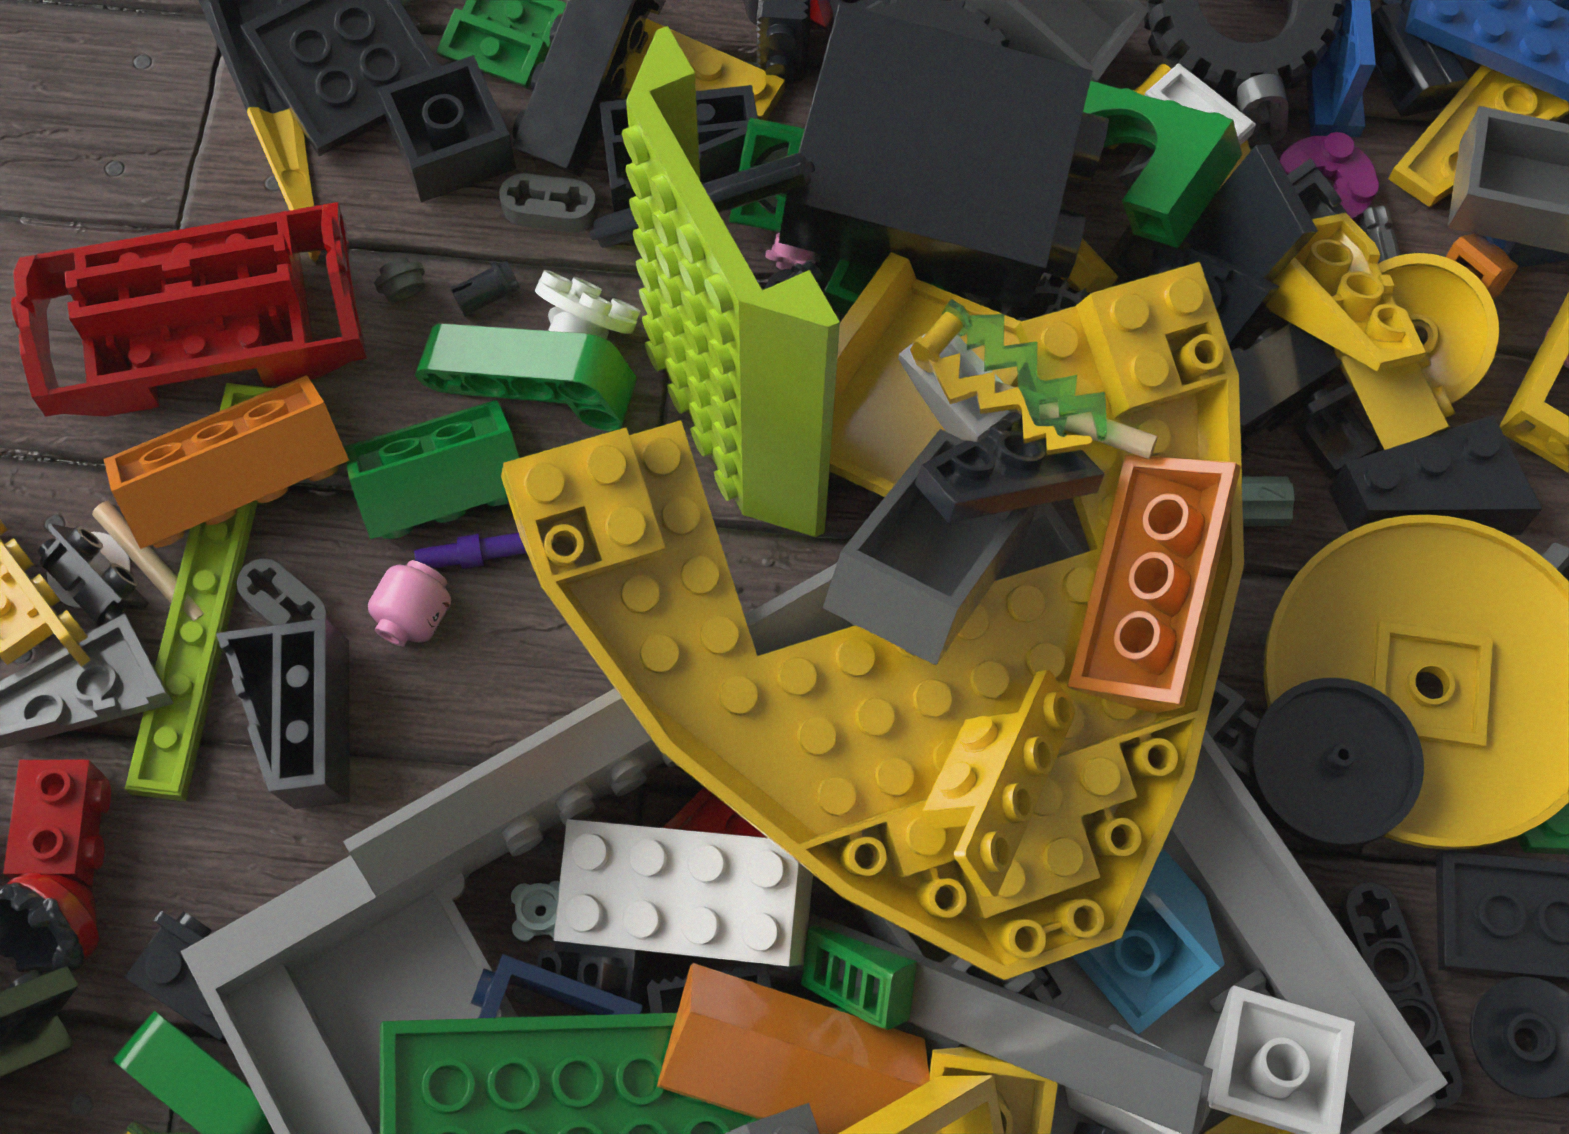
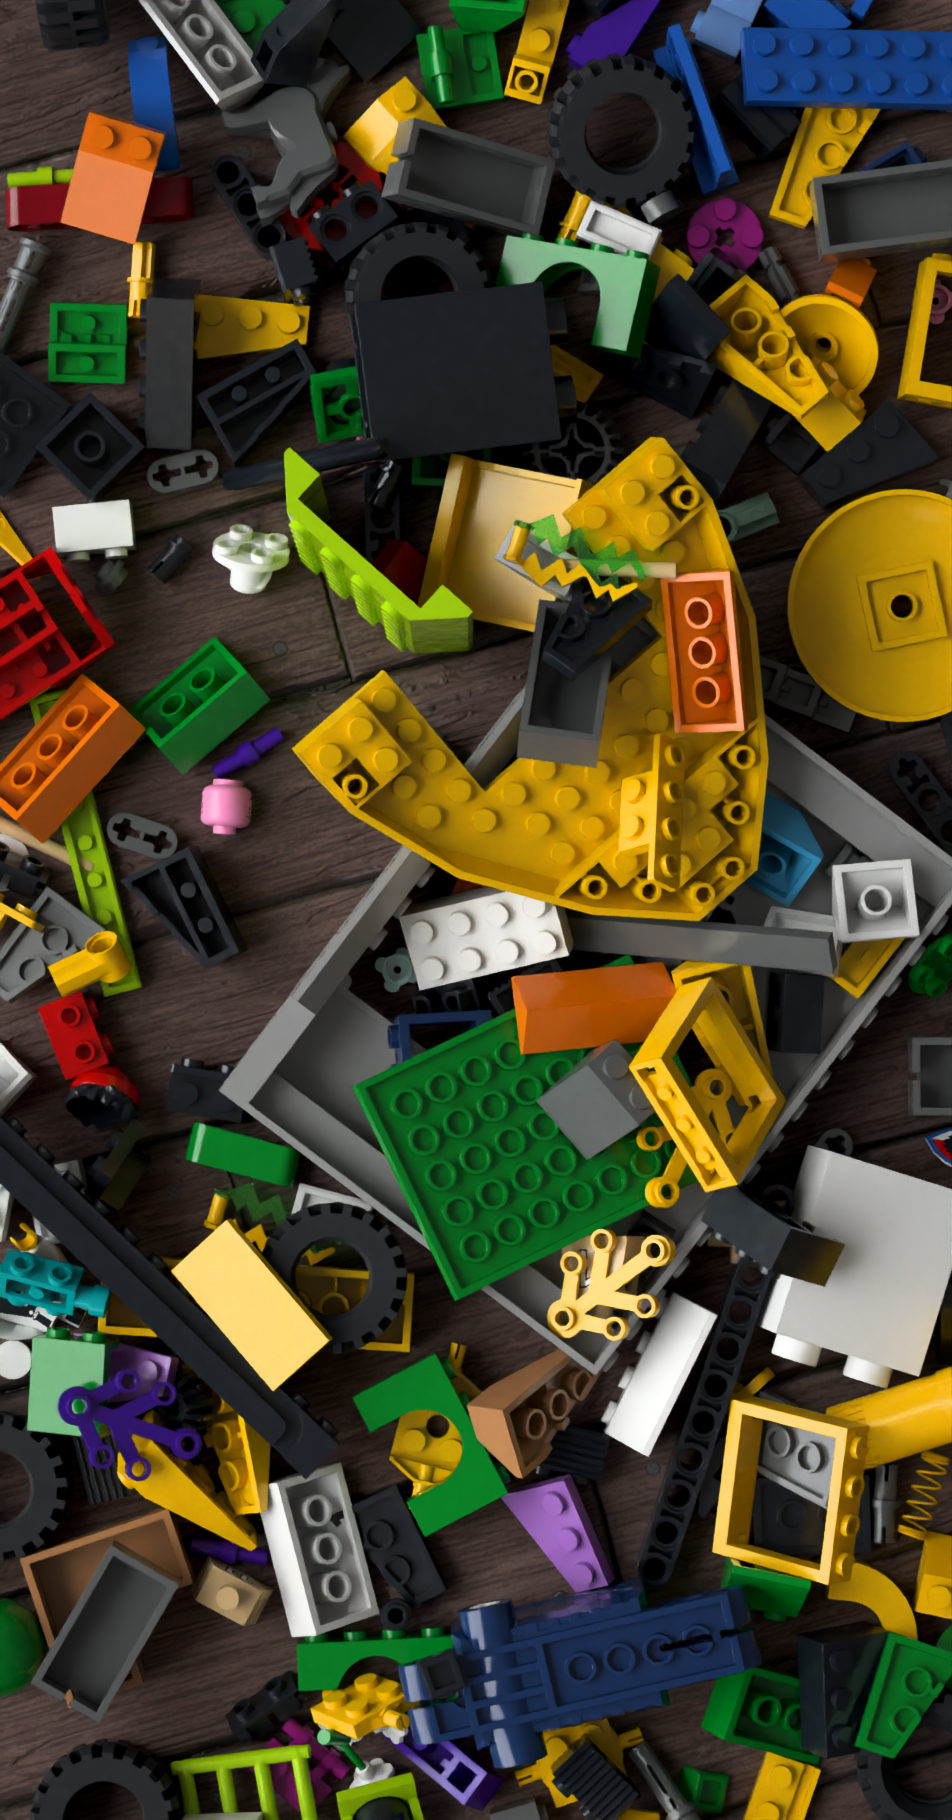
camera: 20 degrees left, 20 degrees up
green beam [415,324,637,432] -> none
green slope [801,925,917,1030] -> none
black piece [1248,678,1424,848] -> none
none -> yellow piece [48,931,131,997]
none -> white brick [52,499,137,563]

